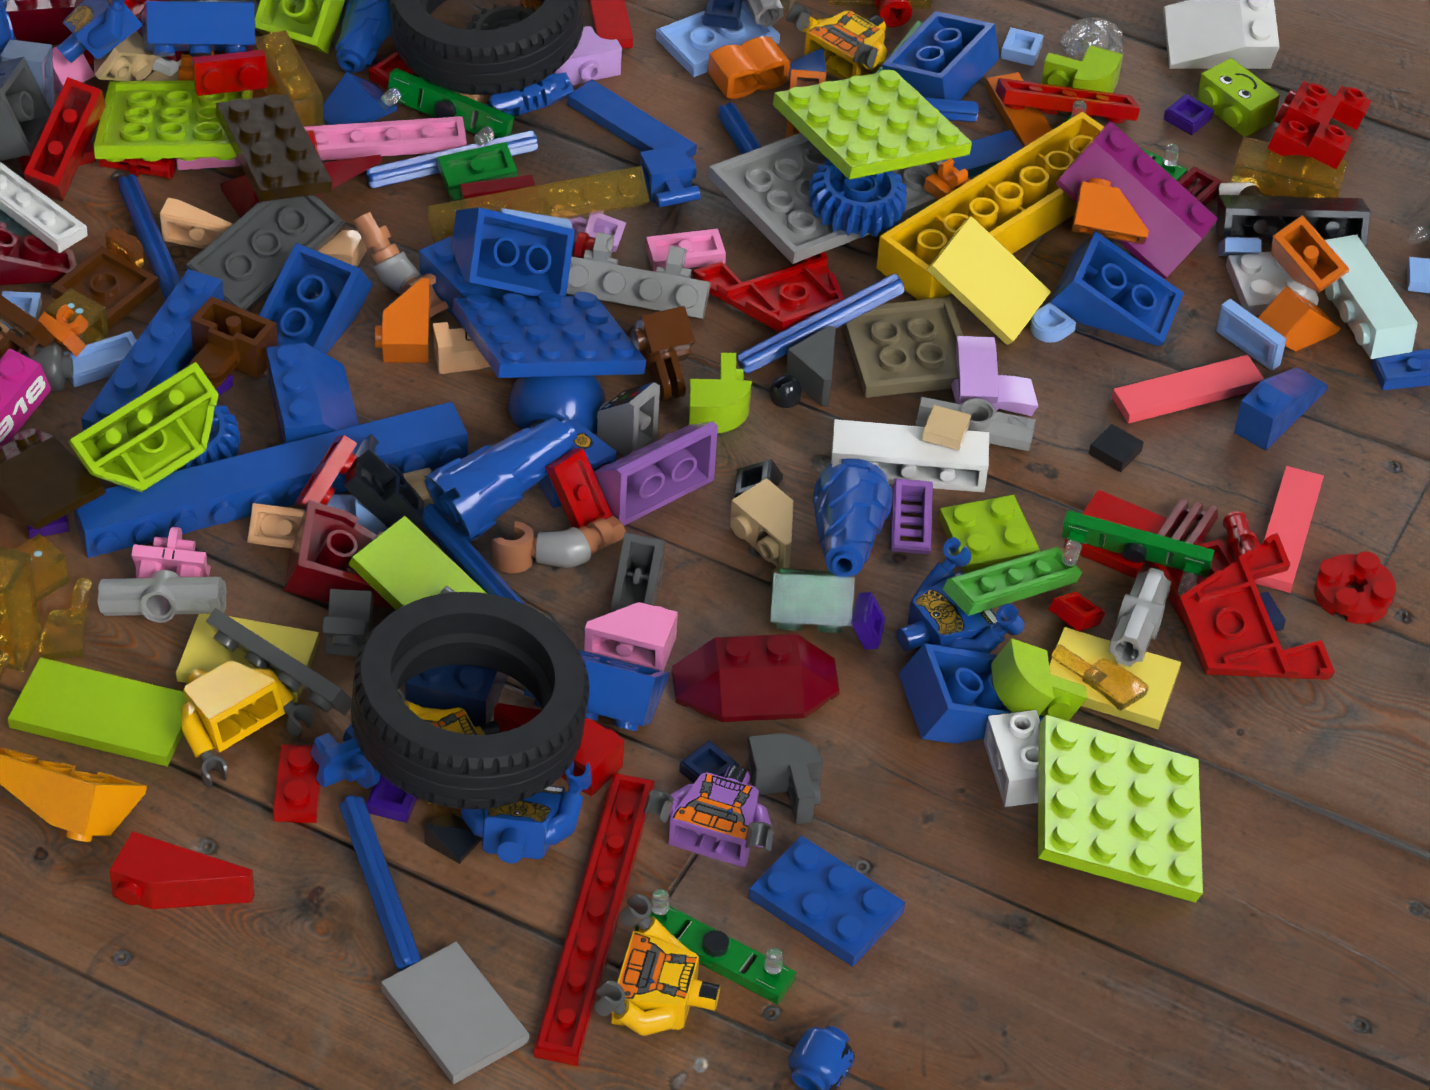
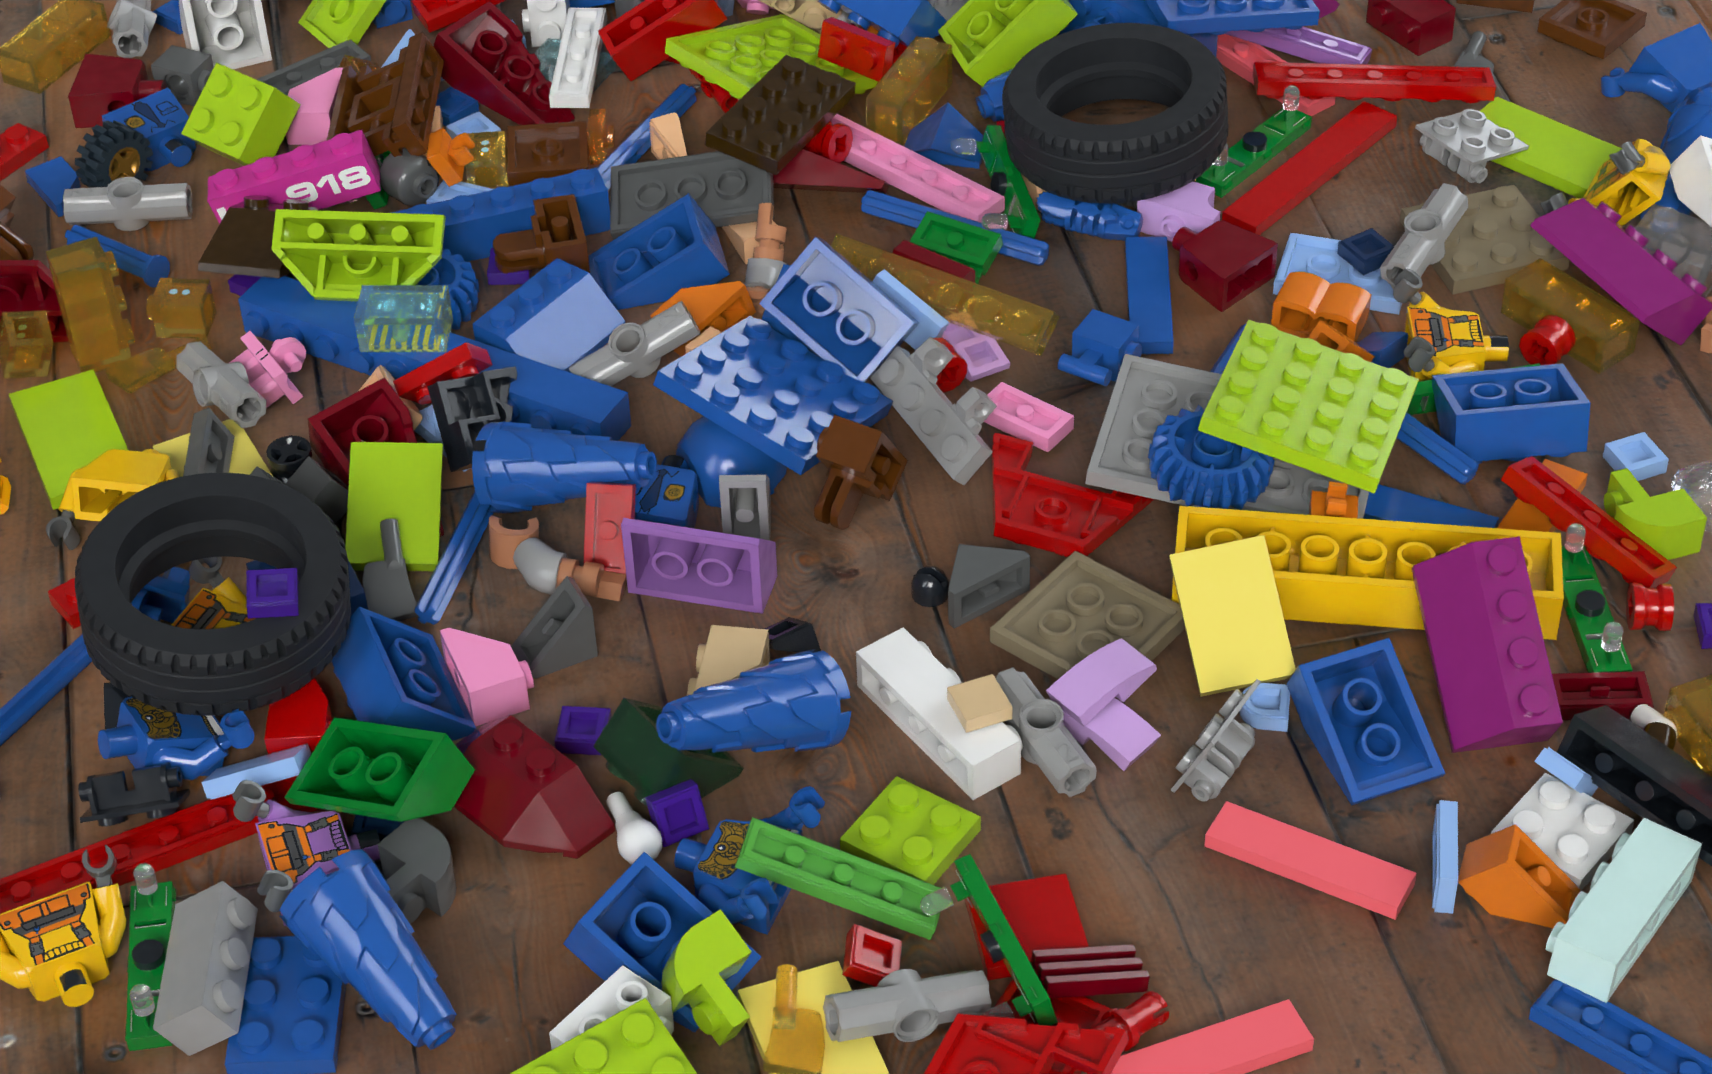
camera: 55 degrees right, 5 degrees down
lime brick [689,353,752,434] -> none
axle [737,274,904,374] -> none
medium lavender slope [890,478,933,555] -> none
orange slope [1071,178,1149,245] -> none
black tile [1089,424,1144,472] -> none
blue slope [1234,367,1328,451] -> none
orange slope [1271,215,1349,293] -> none
none -> black hinge [78,763,190,827]
none -> light grey brick [153,881,258,1056]
none -> light blue tile [201,743,311,800]
none -> dark purple tile [246,568,299,619]
none -> black wheel [266,435,312,483]
none -> blue cone [280,850,457,1050]
none -> green slope [284,717,475,822]
none -> clear light blue brick [354,285,453,352]
none -> dark purple tile [554,706,612,755]
none -> light grey piece [569,301,700,386]
none -> white piece [606,792,662,864]
none -> light grey hinge [1171,679,1261,801]
none -> dark red torso [1172,221,1278,312]
none -> red wheel [1626,583,1674,631]

